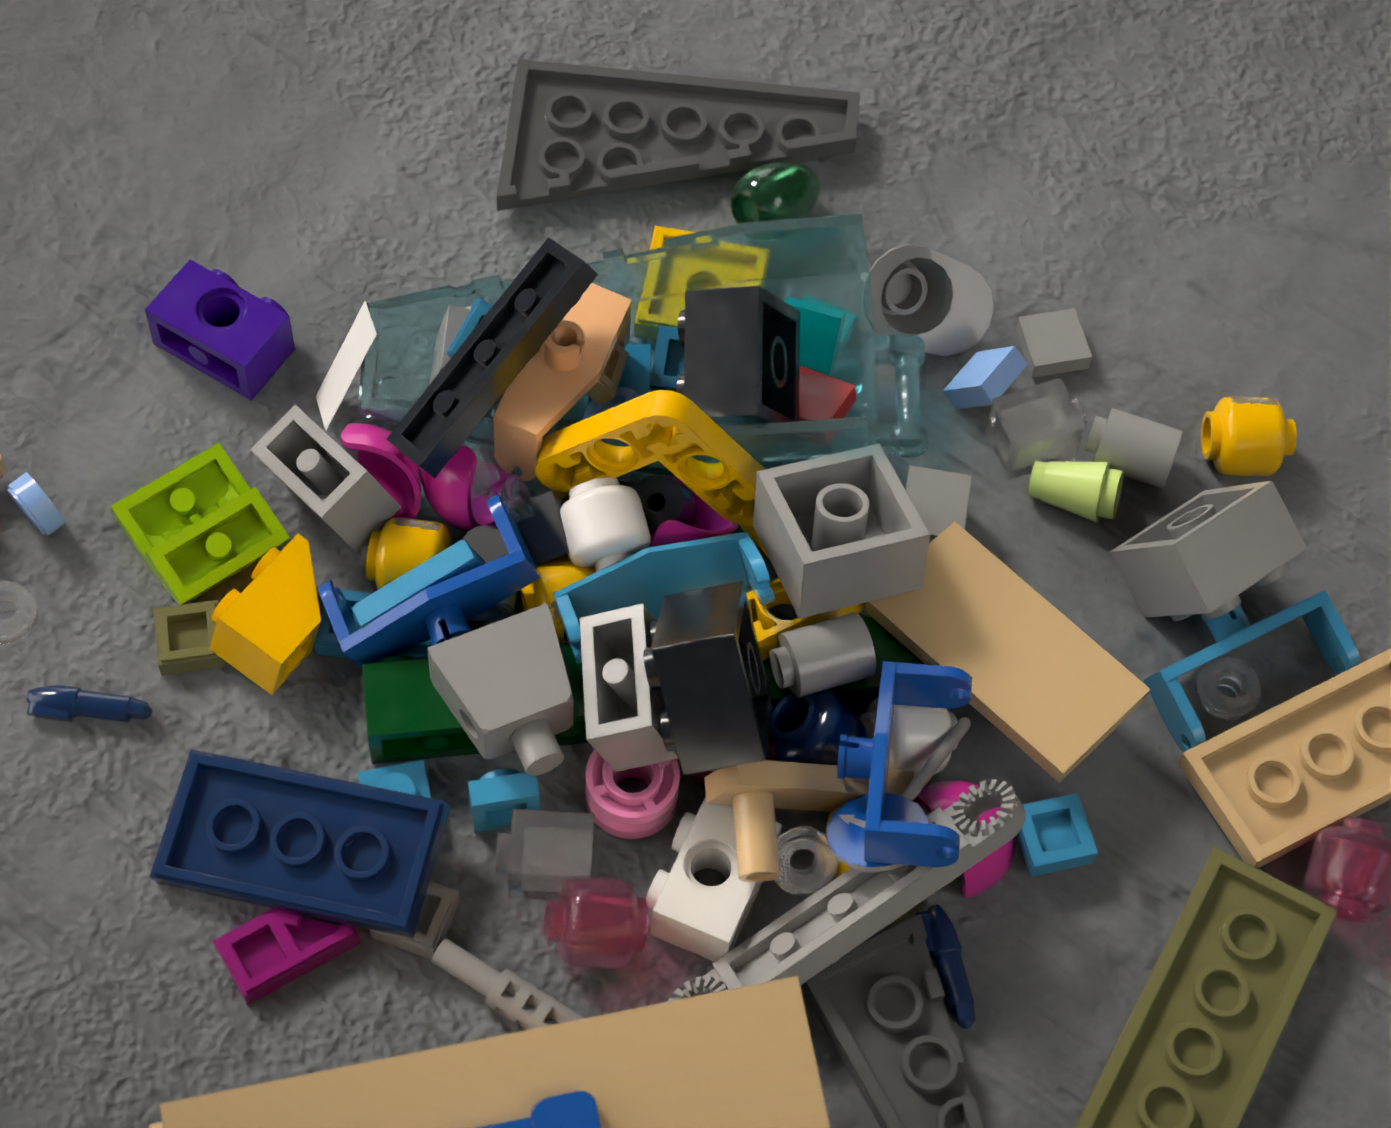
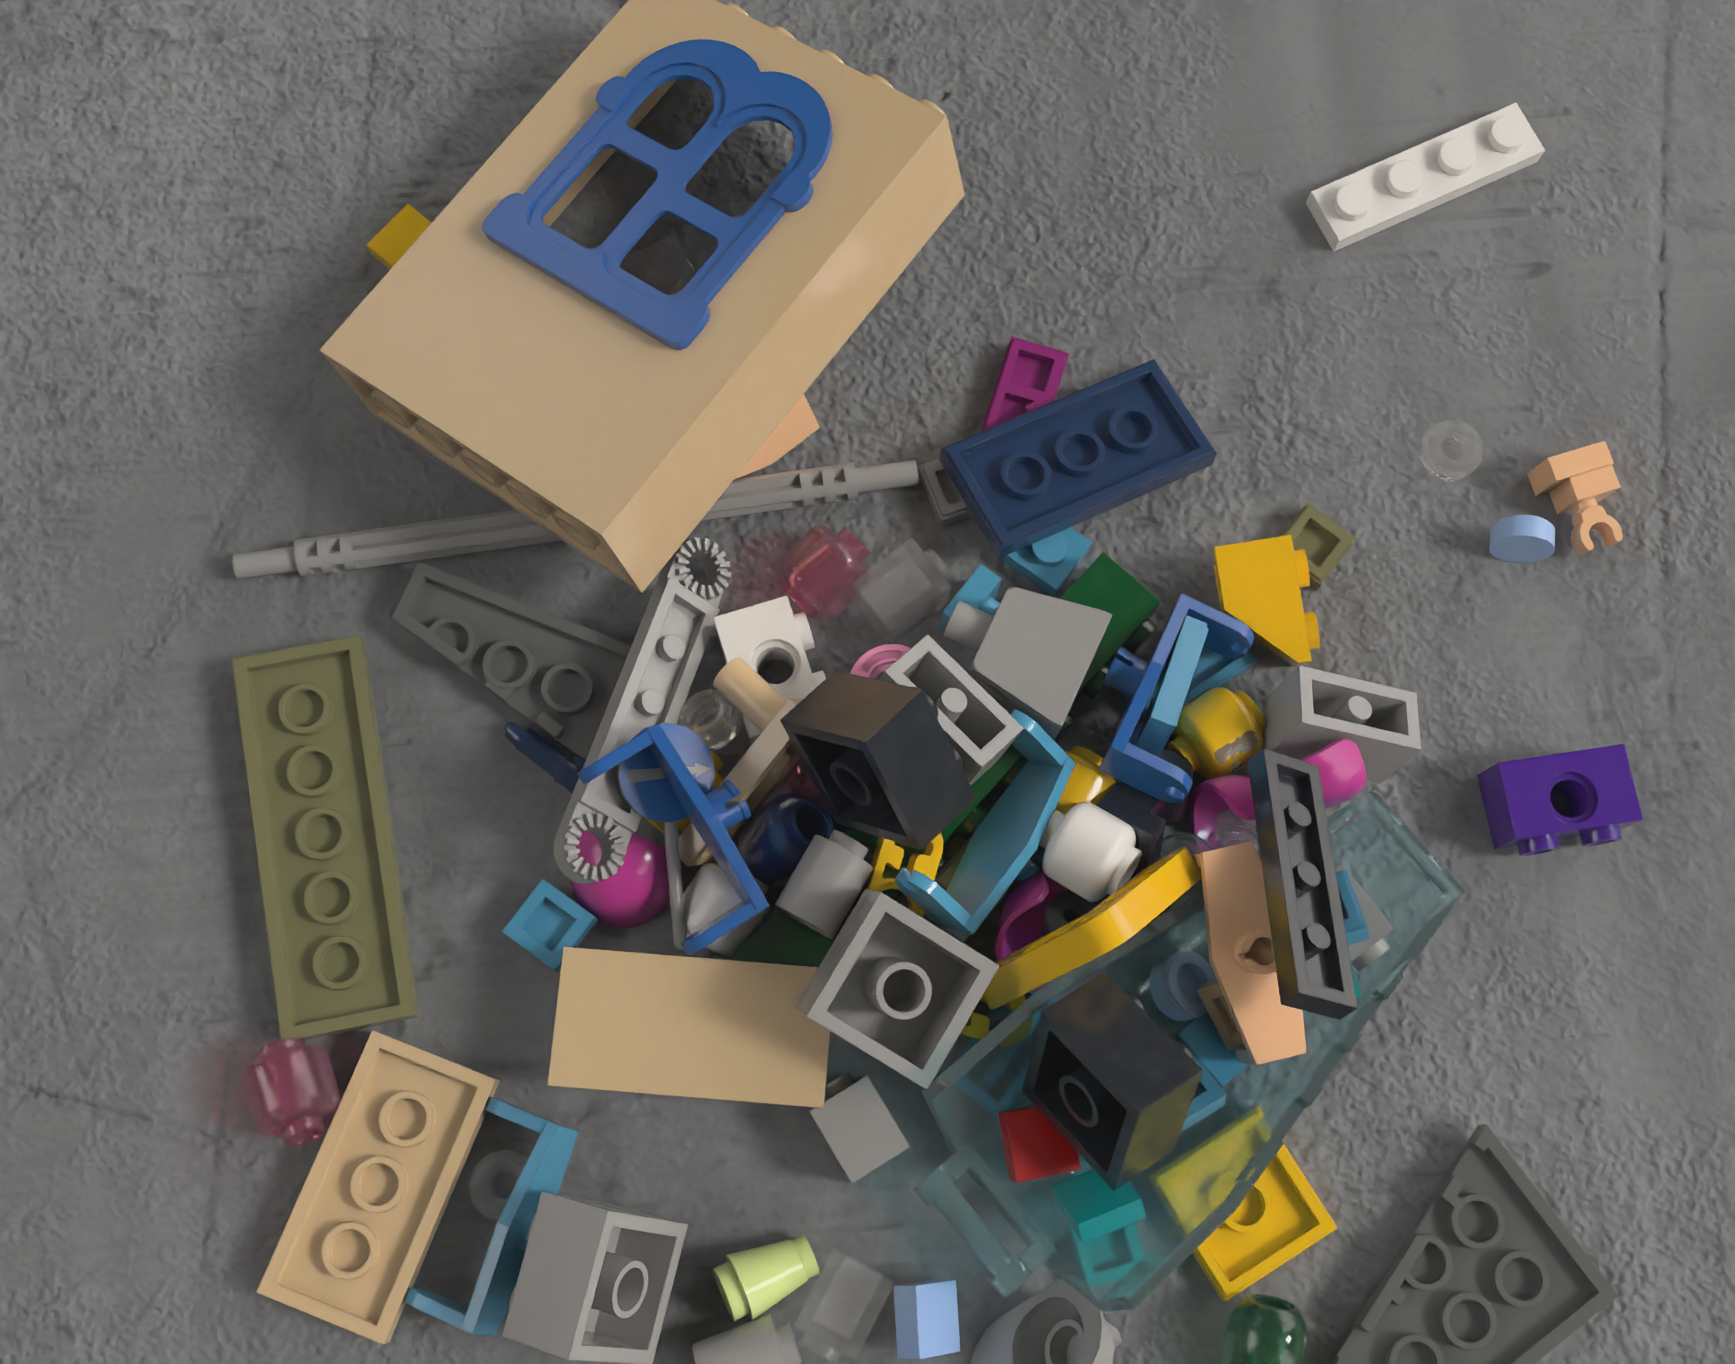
camera: 140 degrees right, 15 degrees up
dark blue piece [27,685,152,722] -> none
lime slope [110,443,290,605] -> none
white sticker [316,301,377,431] -> none

